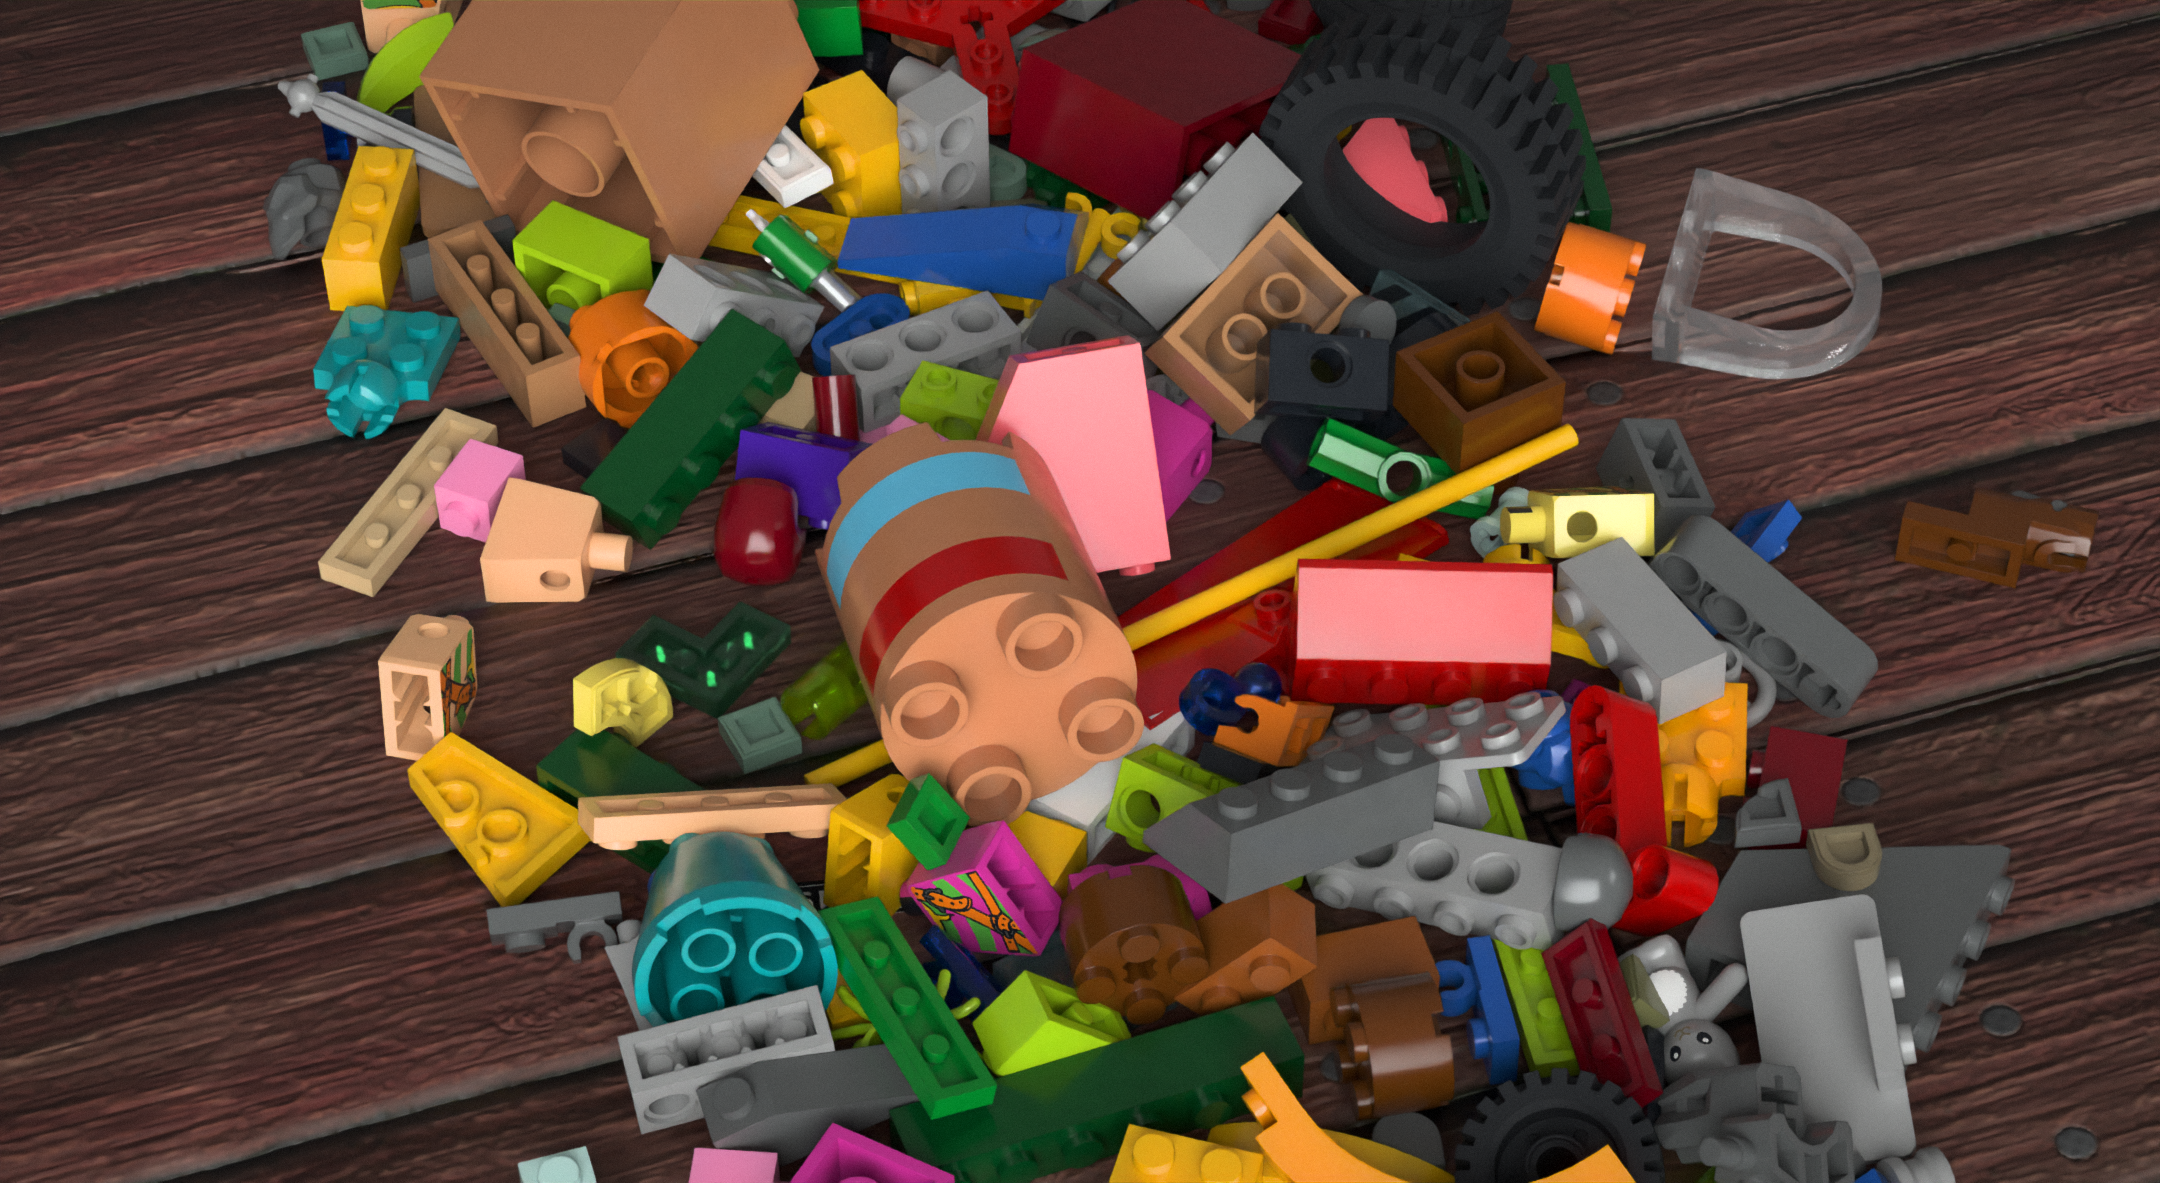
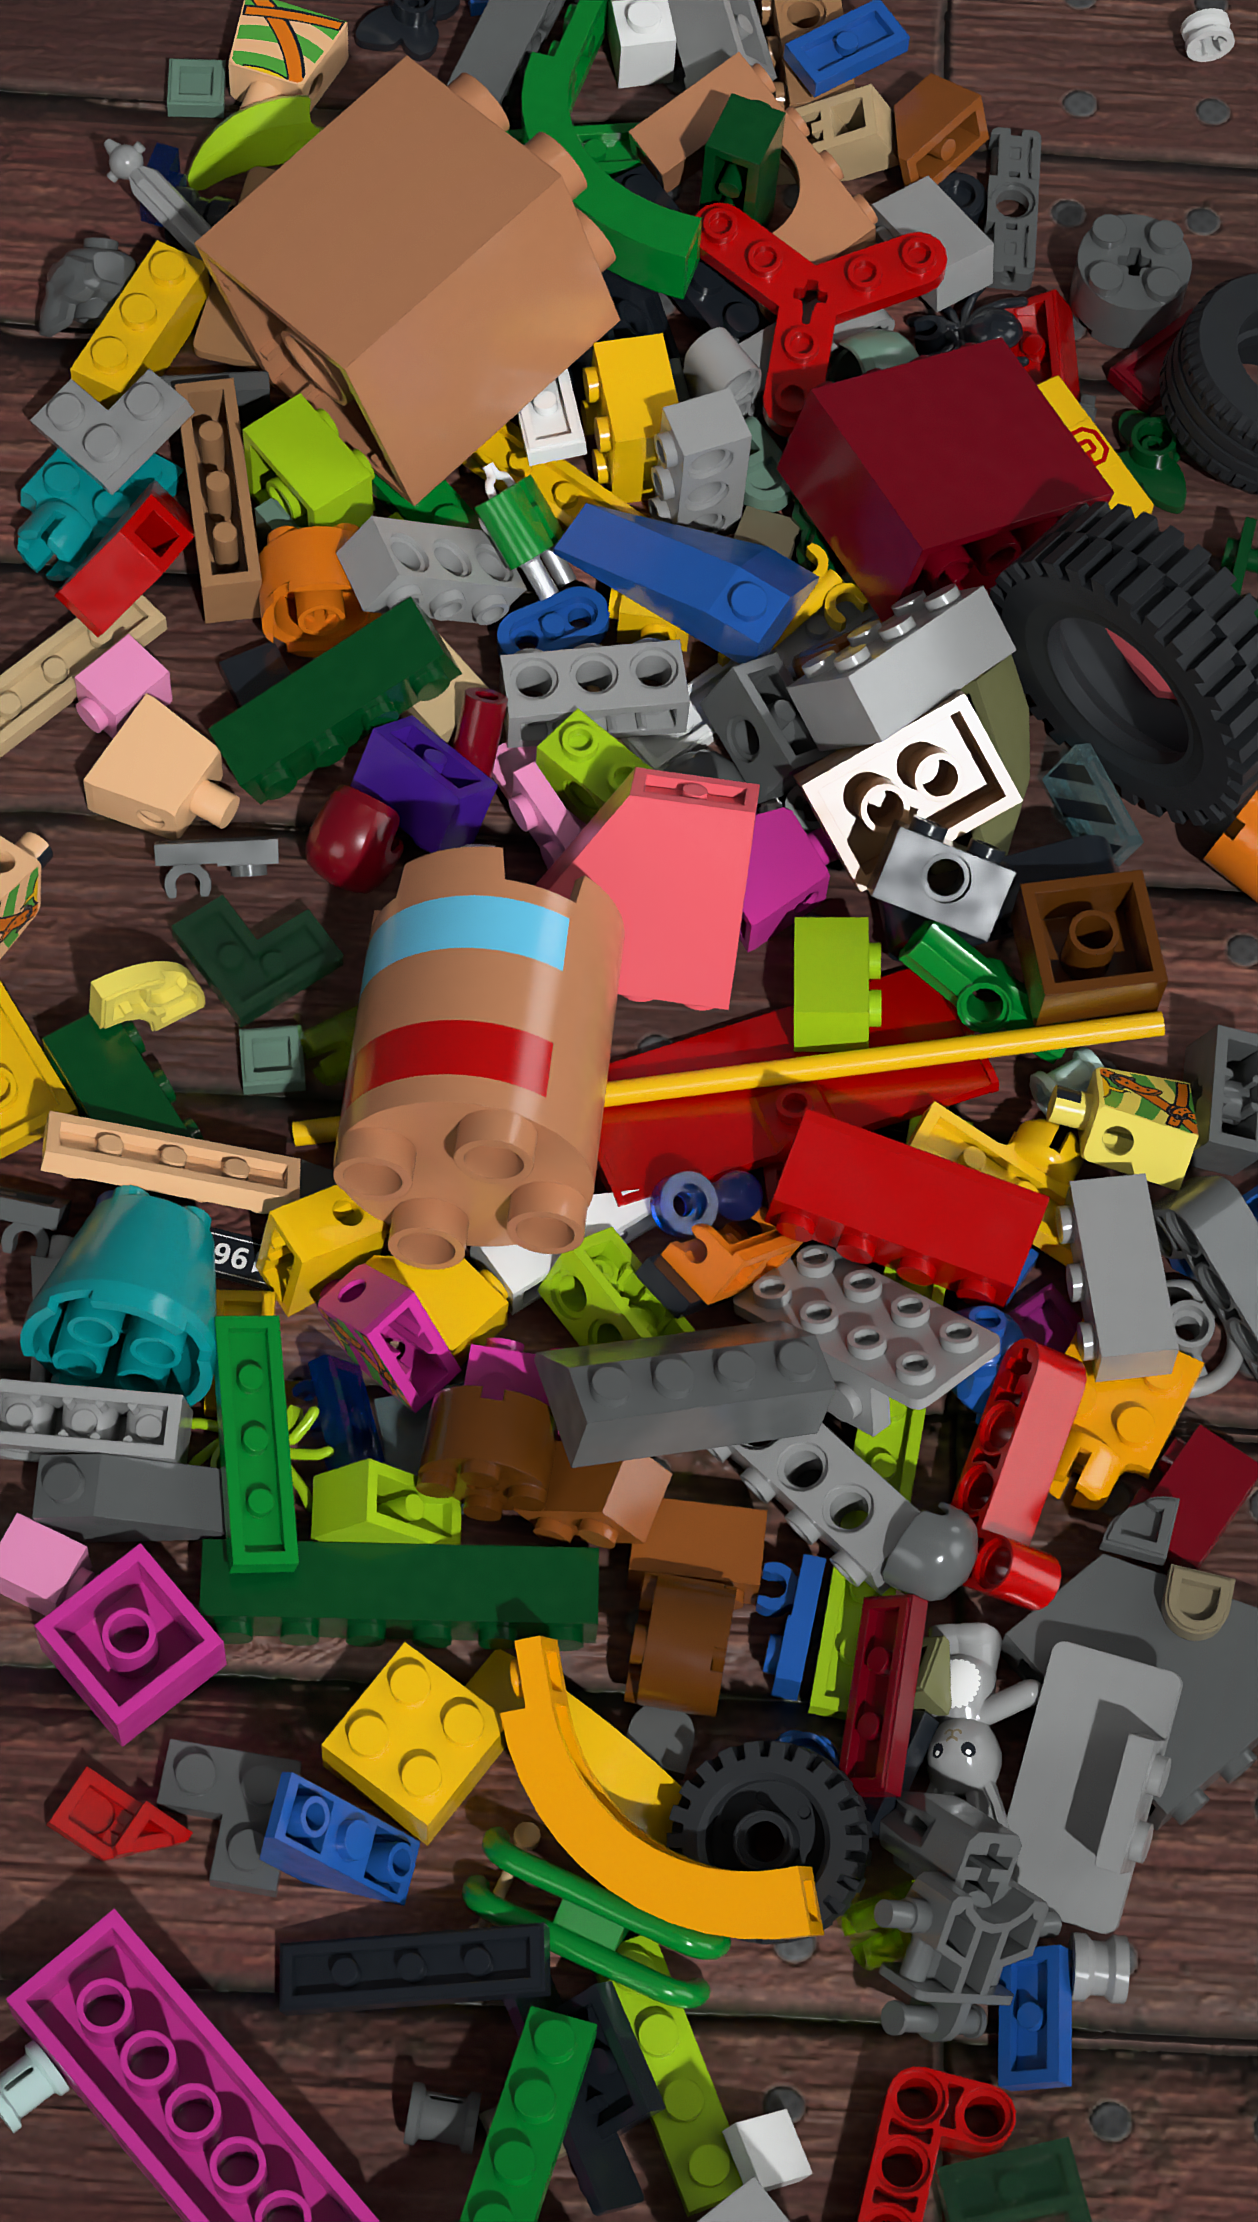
camera: 15 degrees right, 20 degrees up
green plate [886,773,970,870] -> none
dark grey tile [1339,295,1396,345] -> none
none -> light grey plate [30,368,195,495]
none -> red slope [54,480,195,637]
none -> plate [154,835,279,898]
none -> lime brick [794,917,882,1052]

